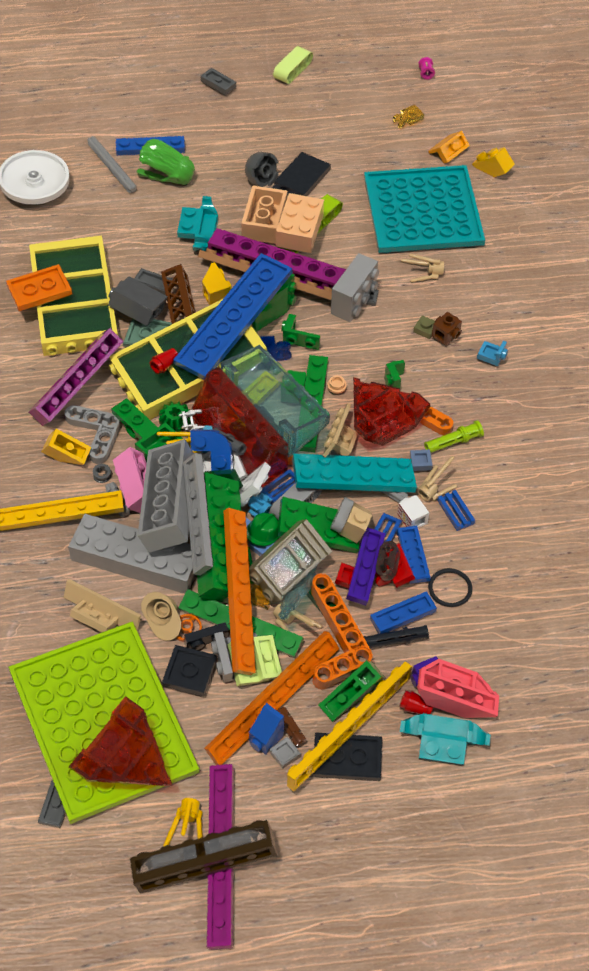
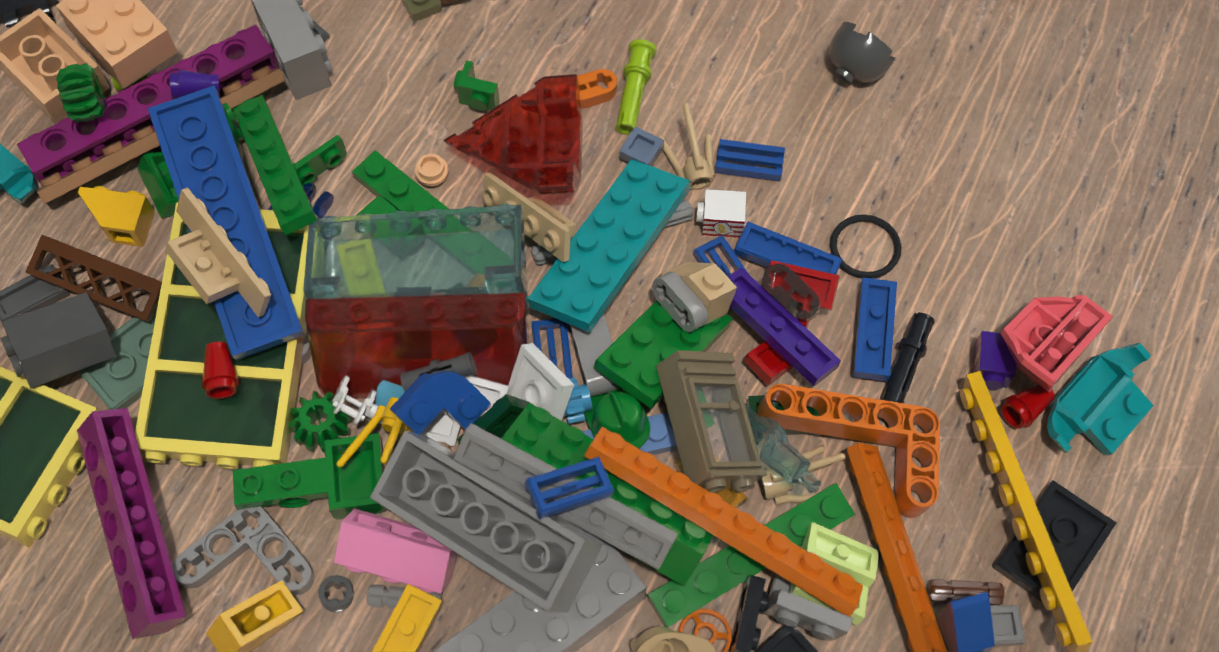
camera: 55 degrees left, 10 degrees up
green slope [319,660,386,722] -> none
none -> green gear [56,63,105,122]
none -> tan bracket [165,187,271,317]
none -> dark purple cone [170,69,220,100]
none -> green plate [232,95,318,236]
none -> blue tile [524,457,614,519]
none -> dark grey cylinder [829,21,896,84]

